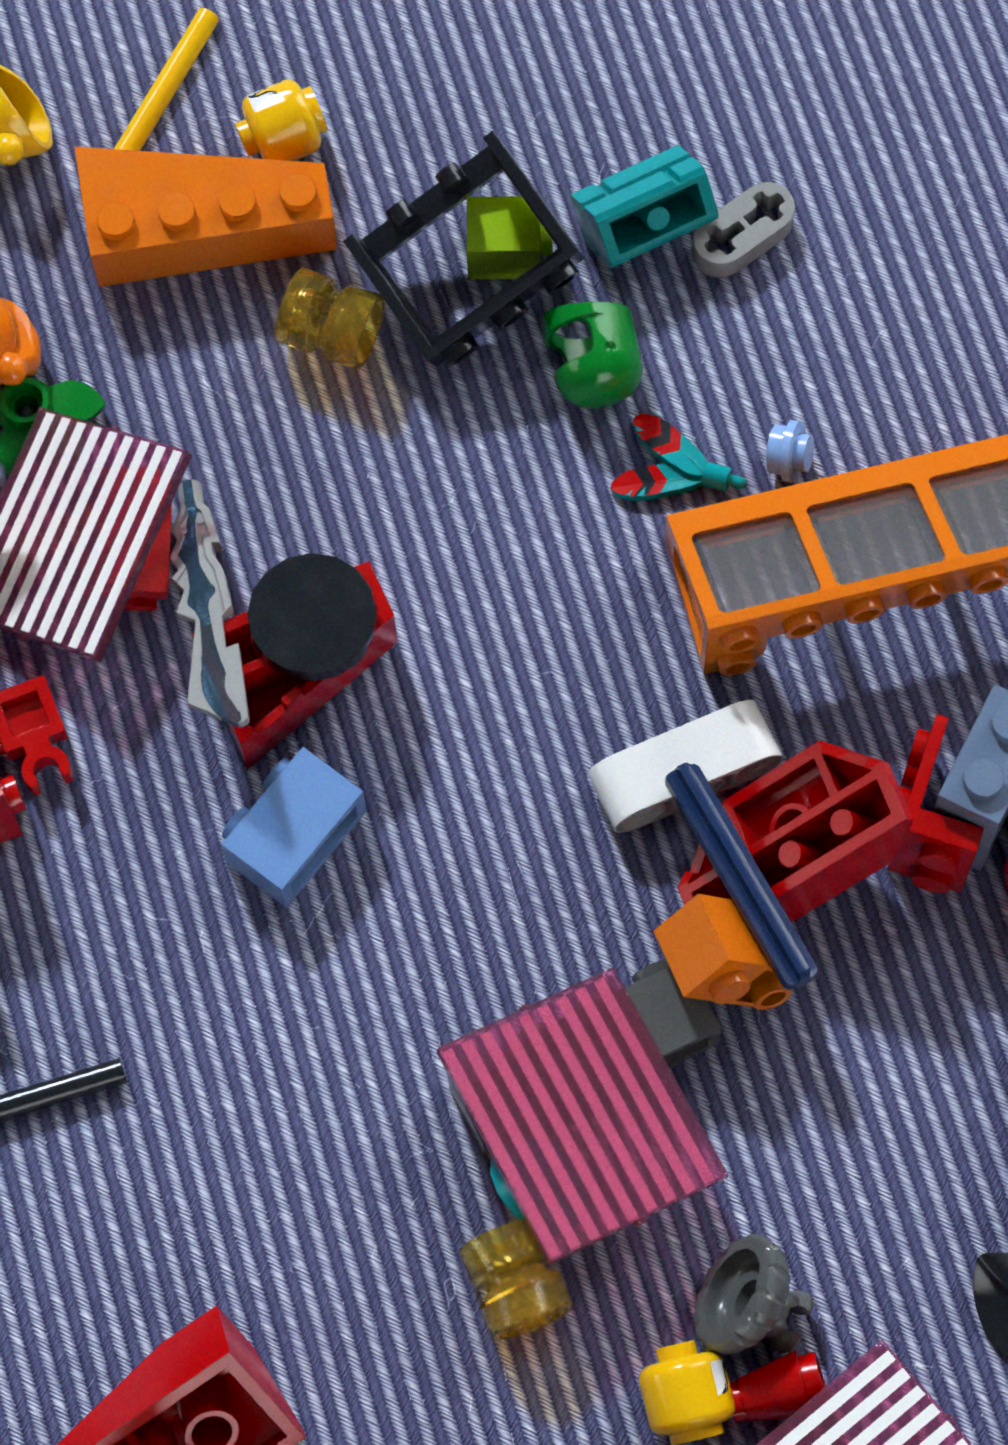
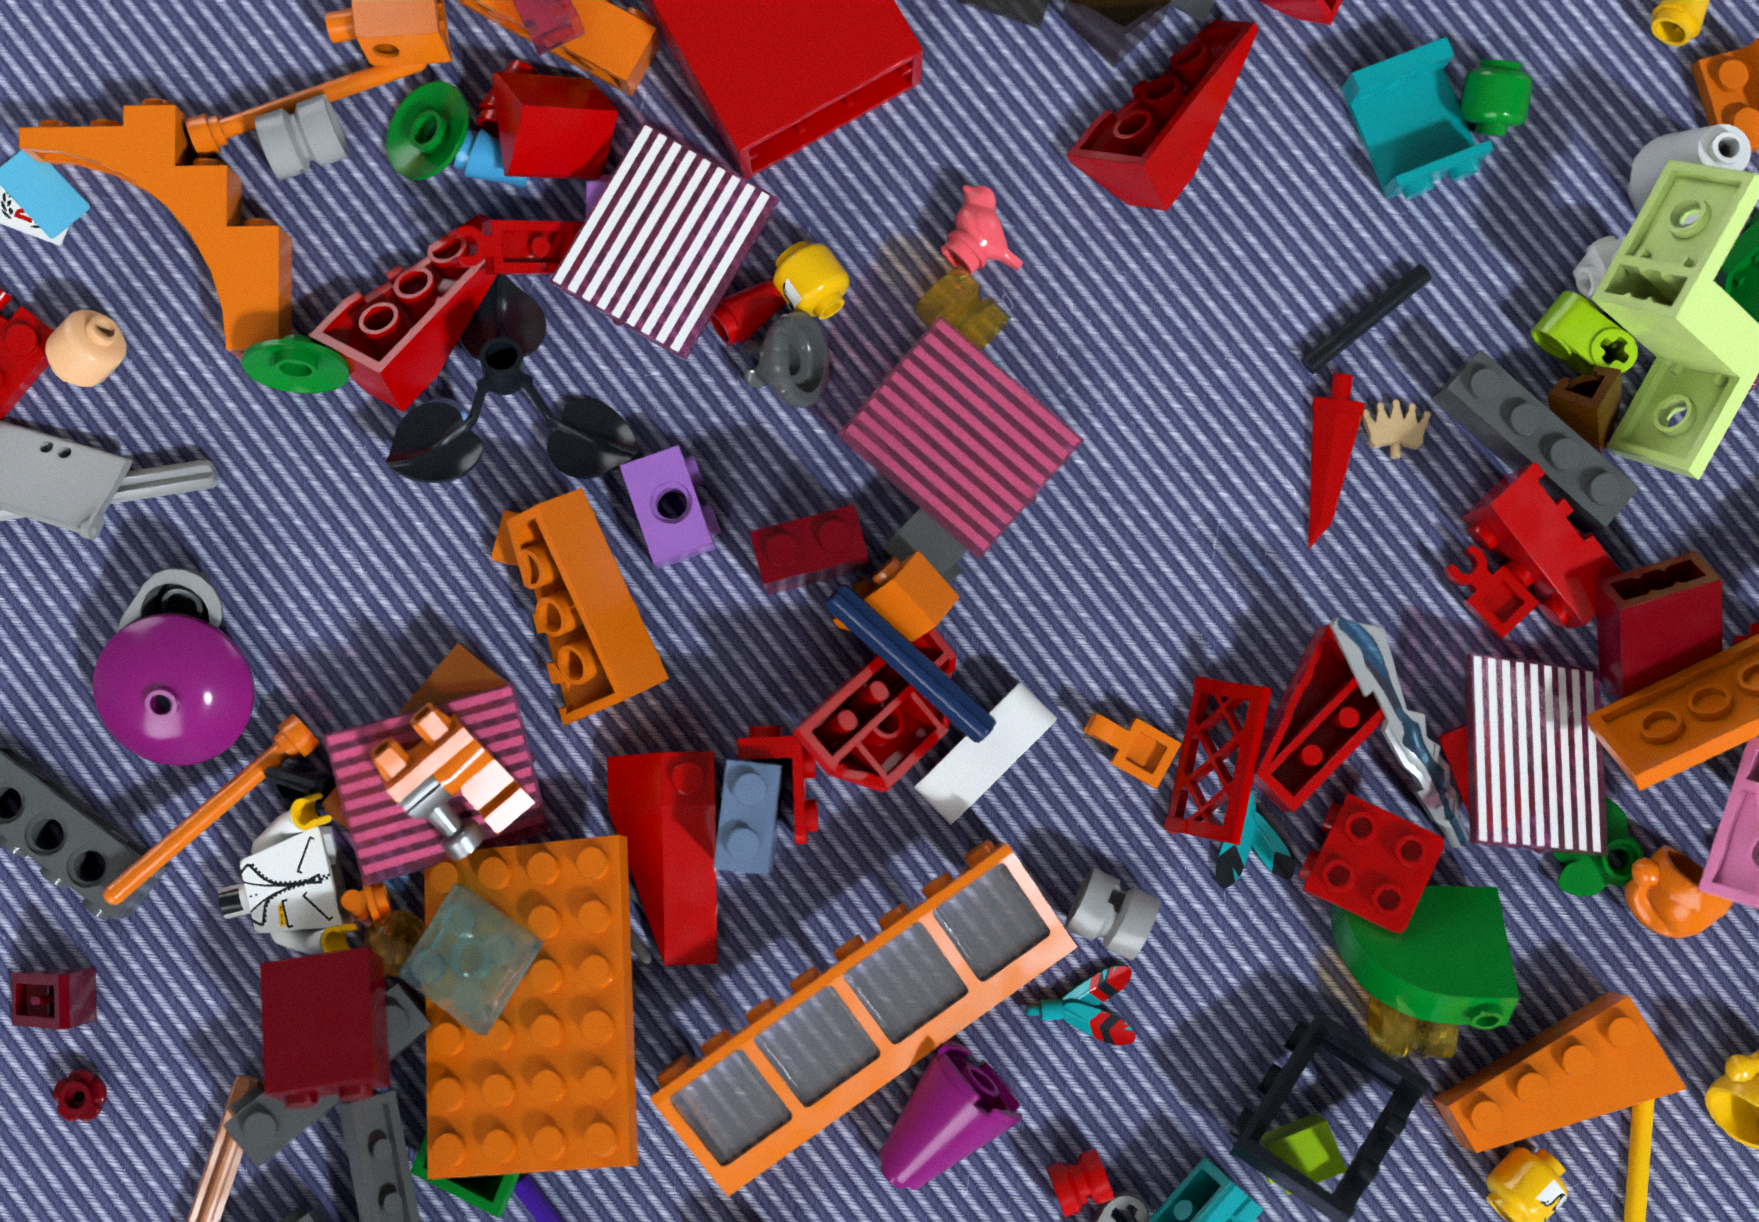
camera: 150 degrees right, 15 degrees up
medium blue piece [221,747,367,908] -> none
black tile [247,553,378,681] -> none
green helmet [541,302,643,409] -> none
light blue plate [766,420,814,483] -> none
none -> medium lavender brick [619,445,721,569]
none -> dark red brick [749,504,868,595]
none -> magenta cone [879,1041,1022,1190]
none -> coral animal [941,185,1023,276]
none -> red wheel [1046,1148,1115,1218]
none -> light grey wheel [1064,867,1161,961]
none -> orange plate [1083,713,1182,789]
none -> red window [1163,676,1272,845]
none -> teal piece [1215,789,1294,888]
none -> red bracket [1298,793,1444,933]
none -> red bar [1308,373,1365,550]
none -> green brick [1330,886,1519,1029]
none -> tan piece [1361,399,1431,459]

